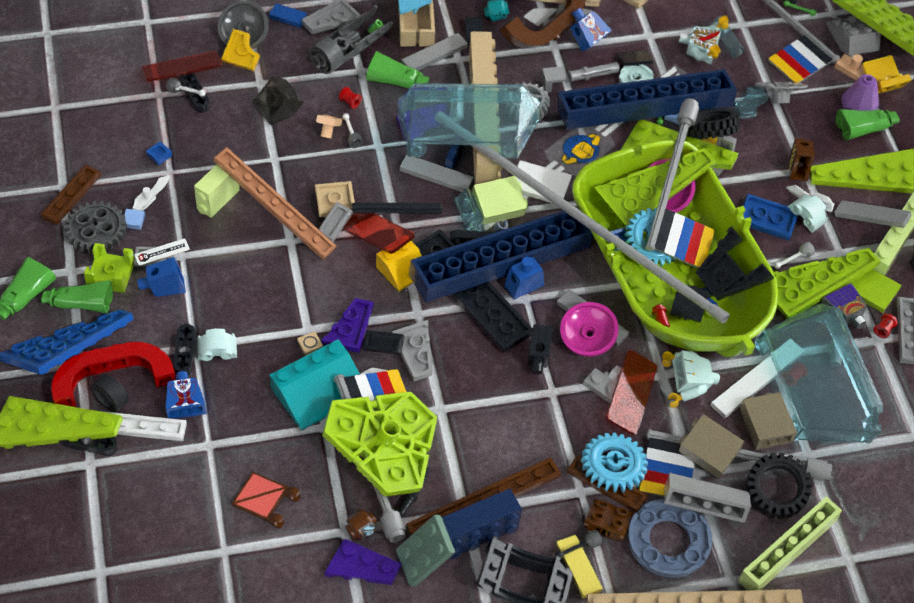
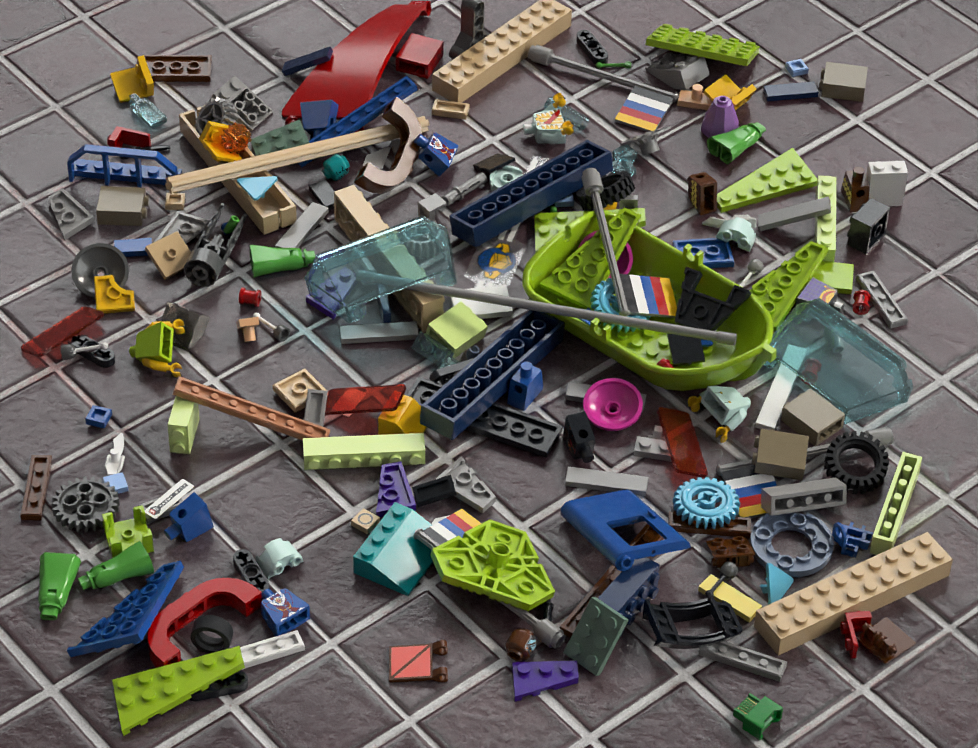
camera: 25 degrees left, 10 degrees down
black axle [351,202,443,214] -> none
none -> lime torso [129,319,185,377]
none -> tan plate [145,231,191,280]
none -> yellowish green brick [303,433,425,470]
none -> blue piece [561,490,691,571]
none -> light grey tile [565,466,648,496]
none -> medium azure piece [760,563,794,605]
none -> blue piece [832,522,873,558]

